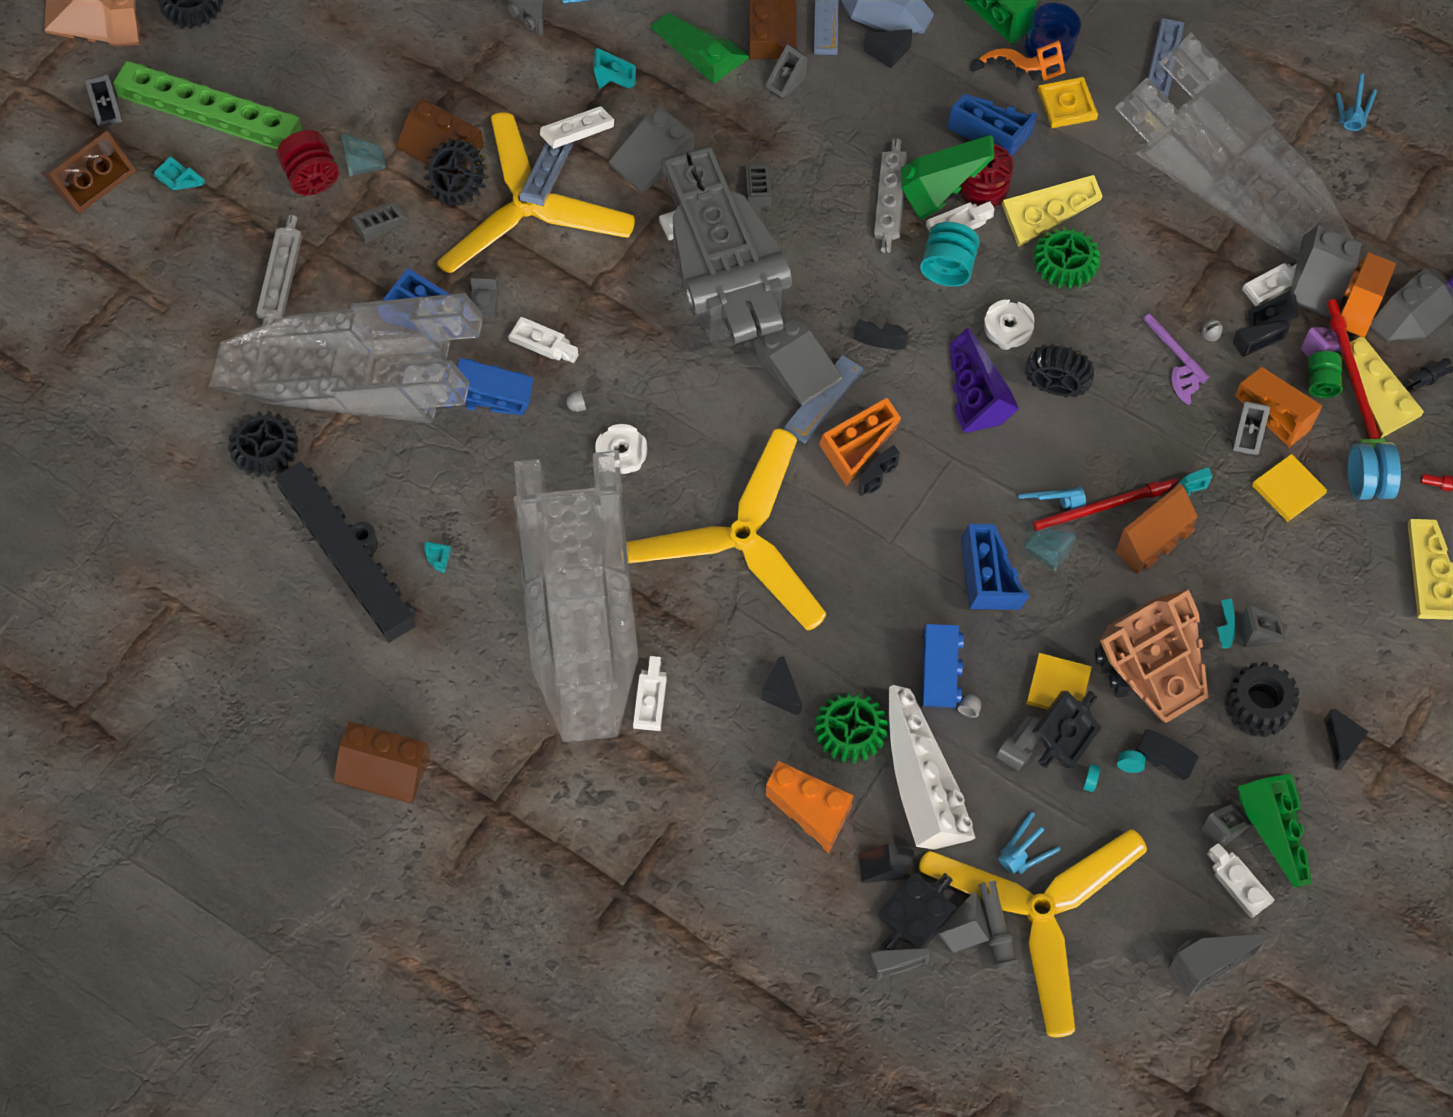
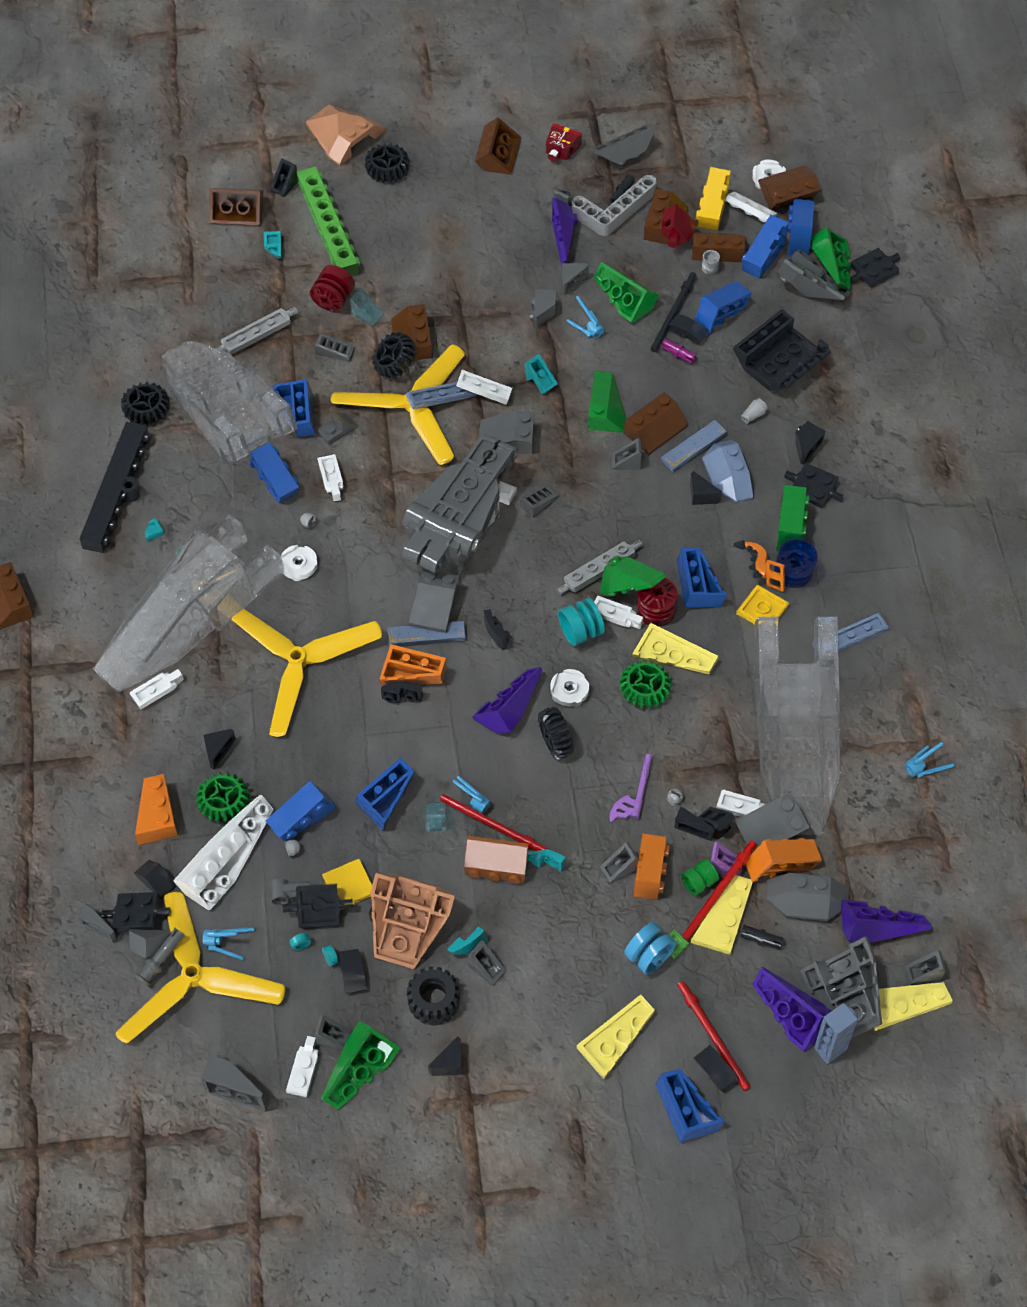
camera: 50 degrees right, 5 degrees down
yellow tile [1252,454,1327,522] -> none

